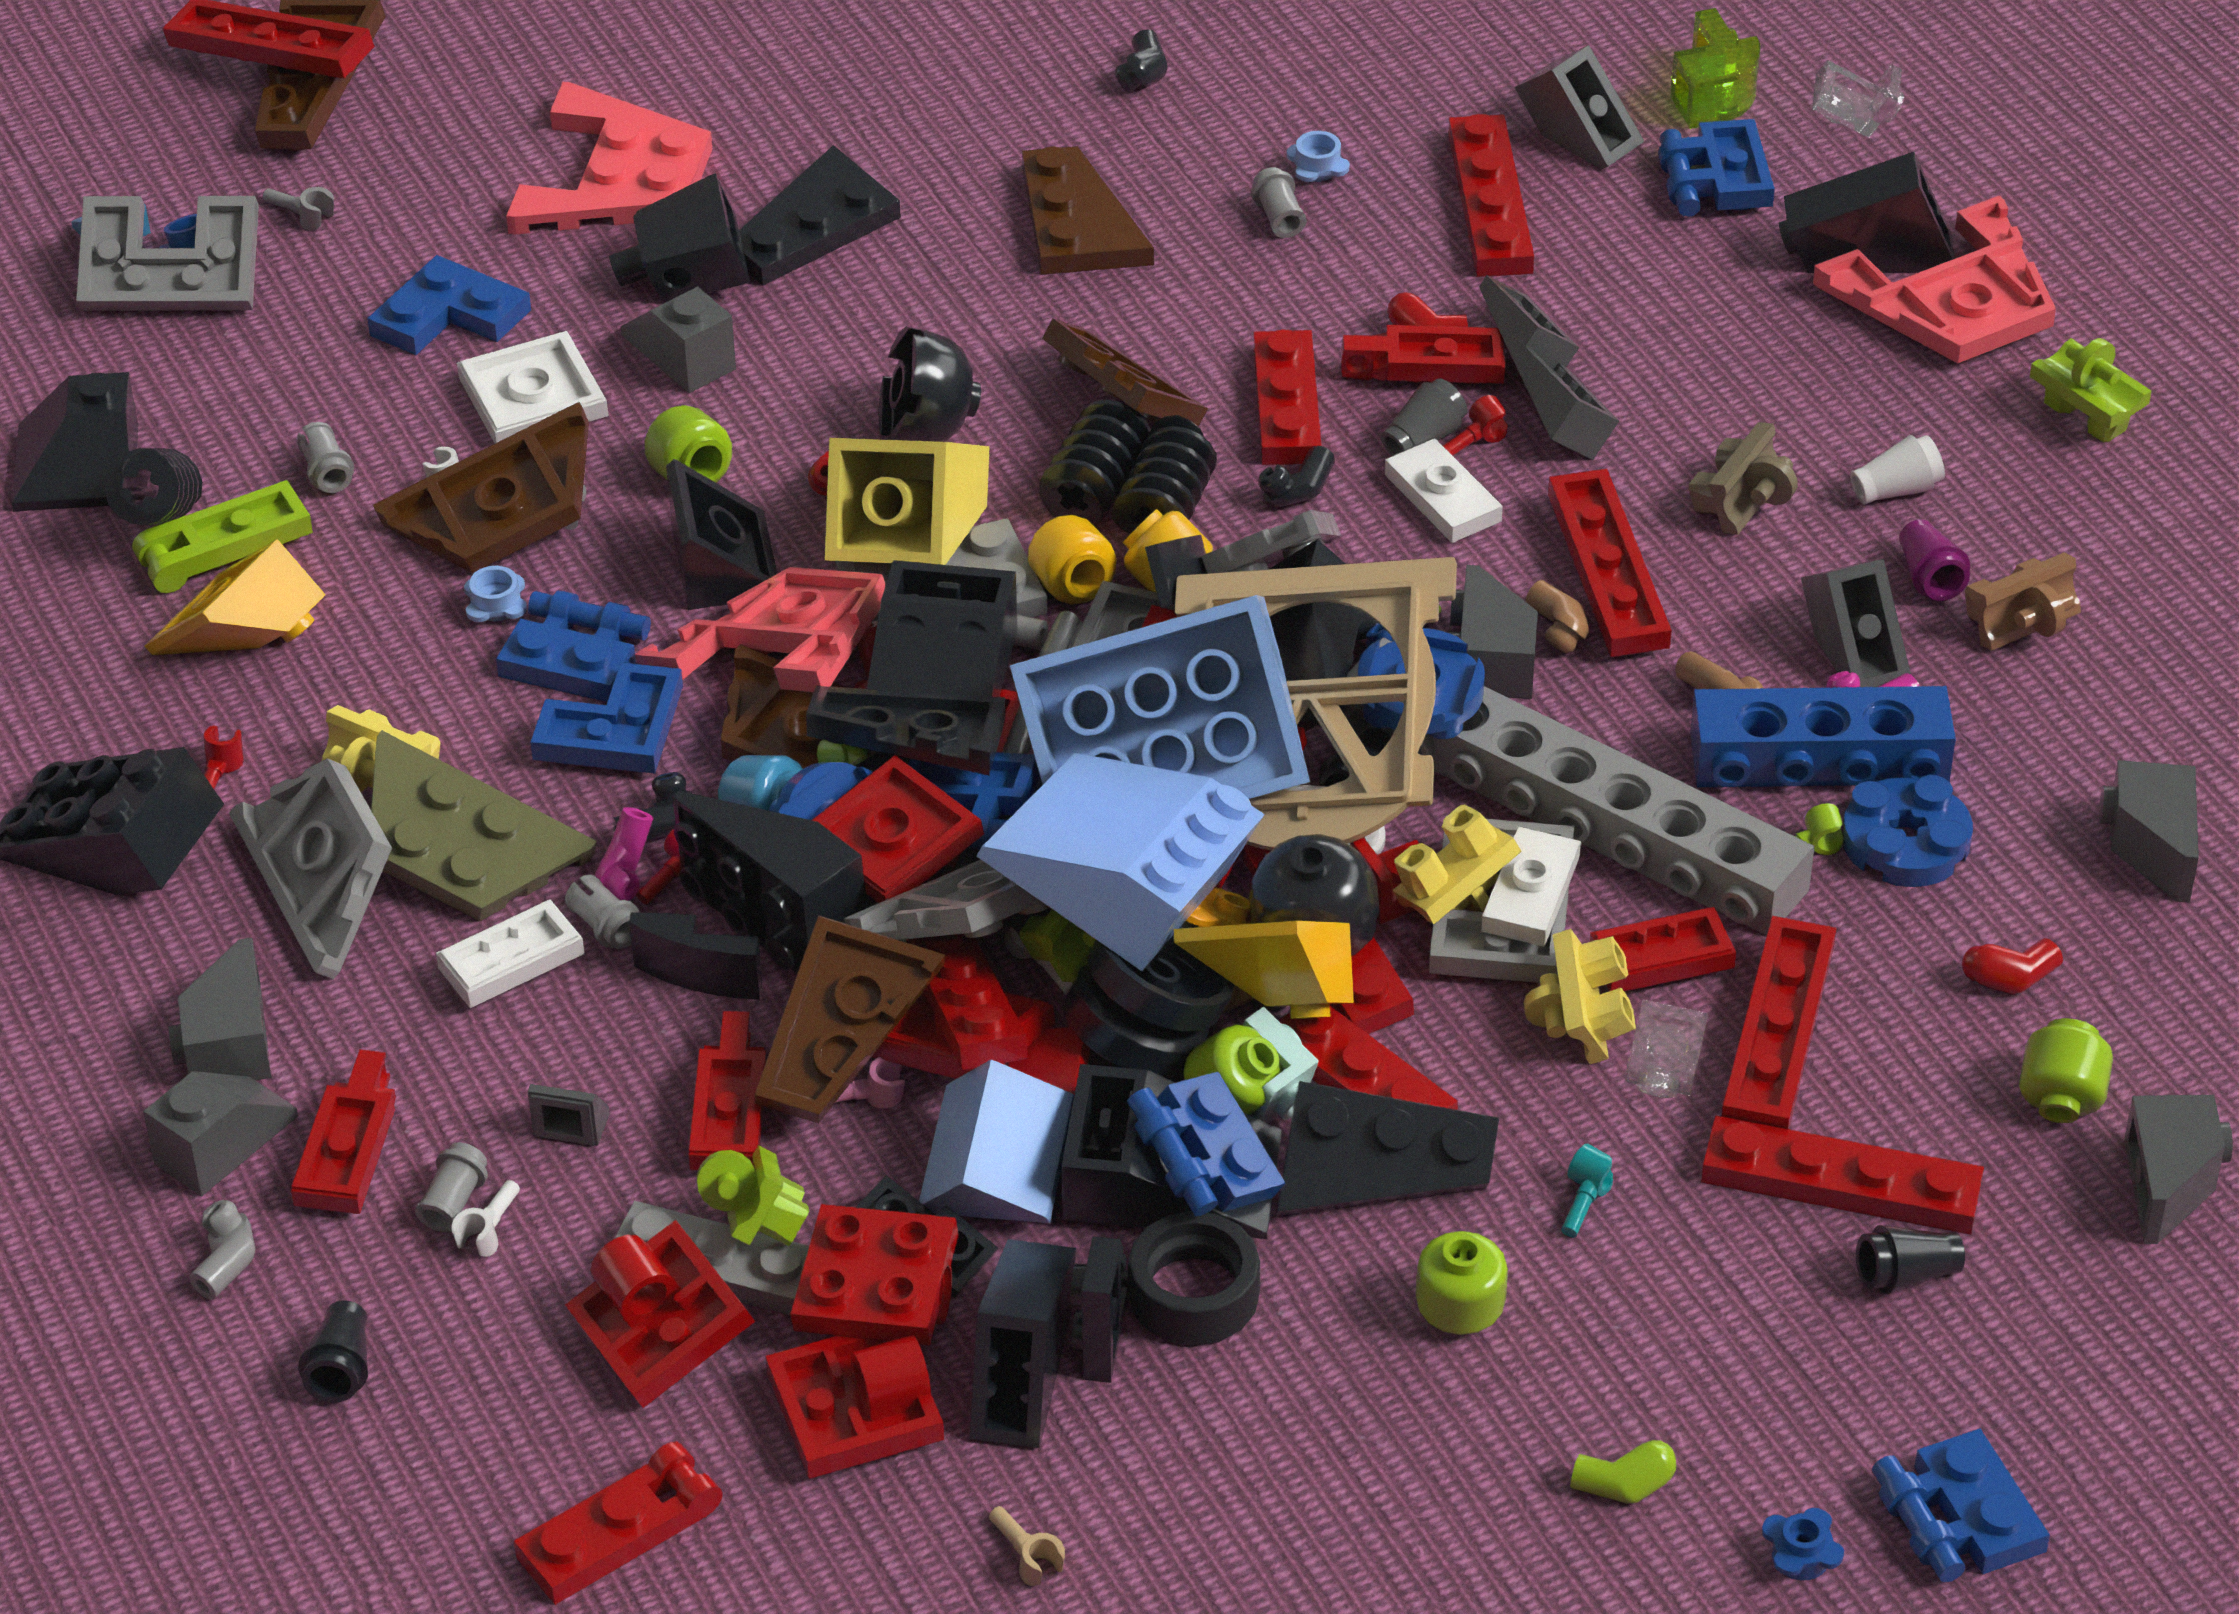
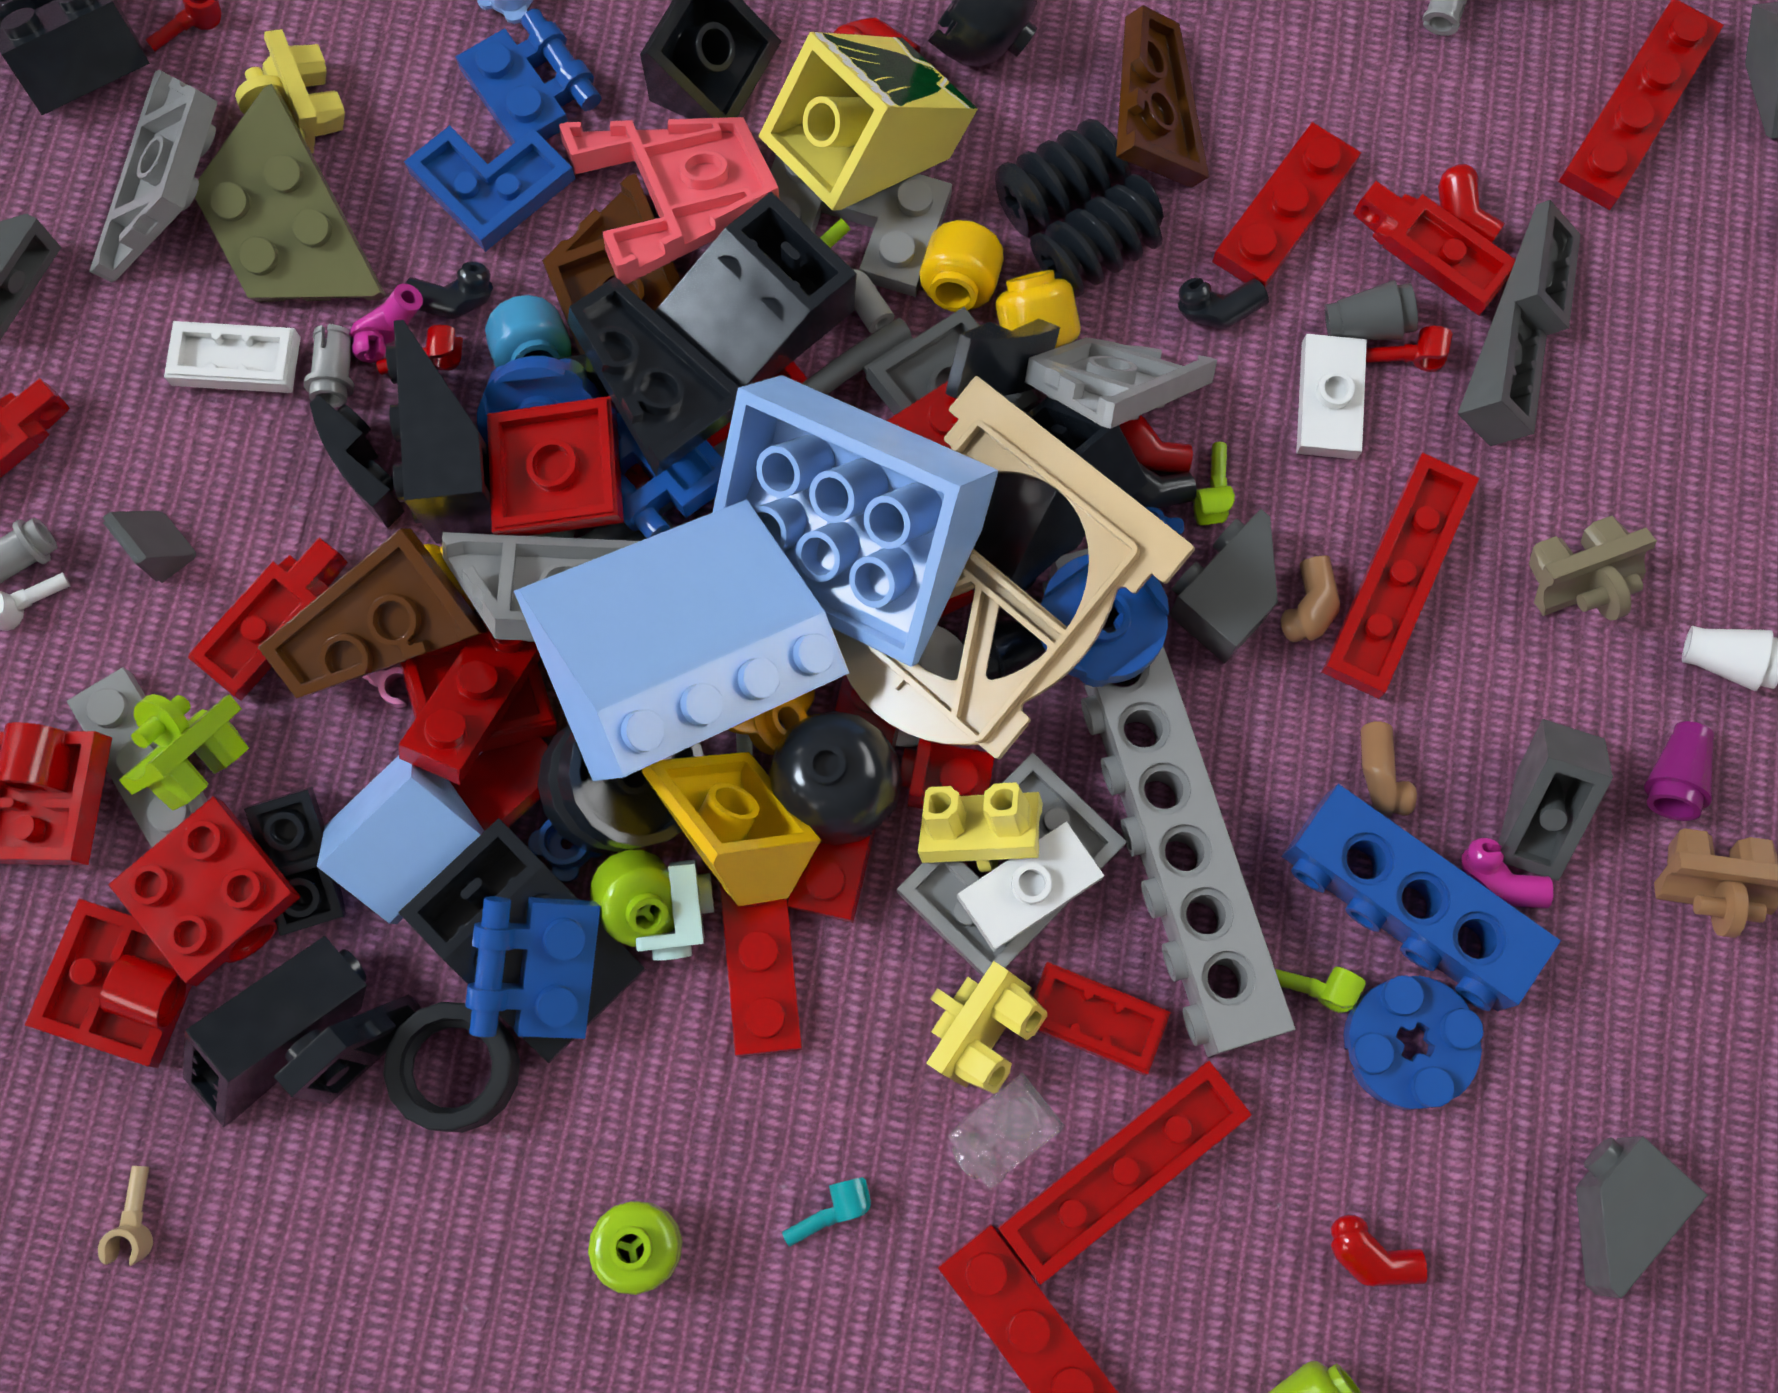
camera: 35 degrees right, 30 degrees up
black wing [1275,1081,1499,1218] -> none

